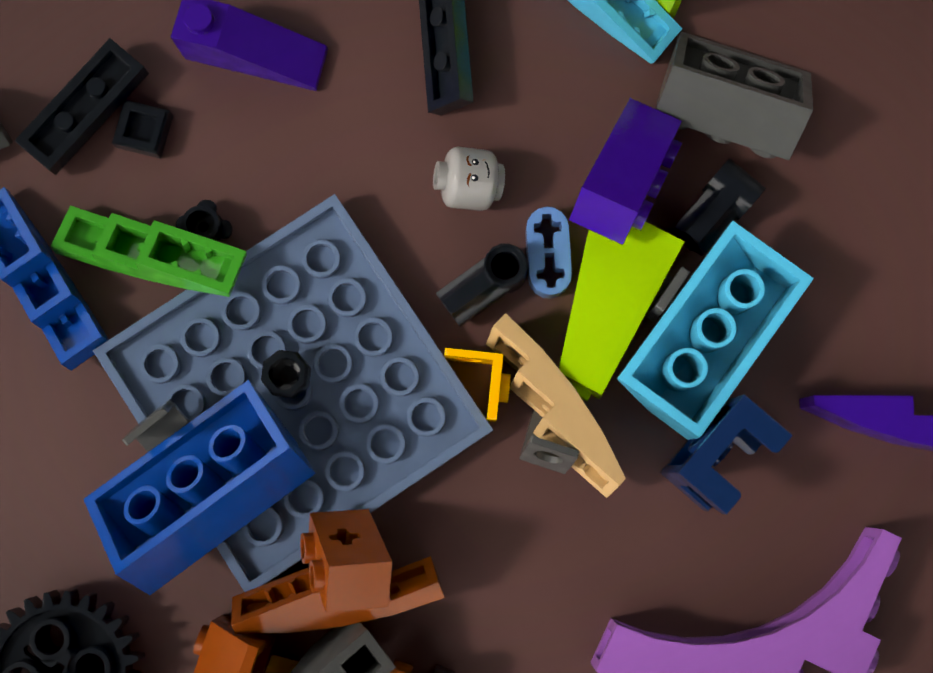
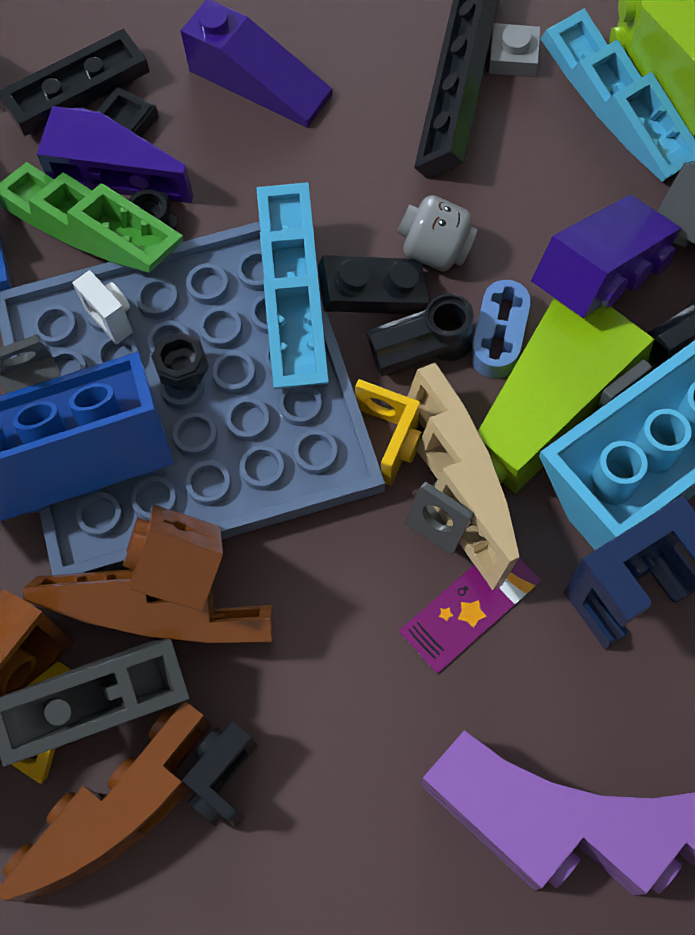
camera: 20 degrees right, 15 degrees down
none -> dark purple slope [36,106,193,203]
none -> white plate [72,270,133,345]
none -> medium azure slope [256,182,329,389]
none -> black plate [317,255,430,314]
none -> magenta sticker [398,557,542,674]

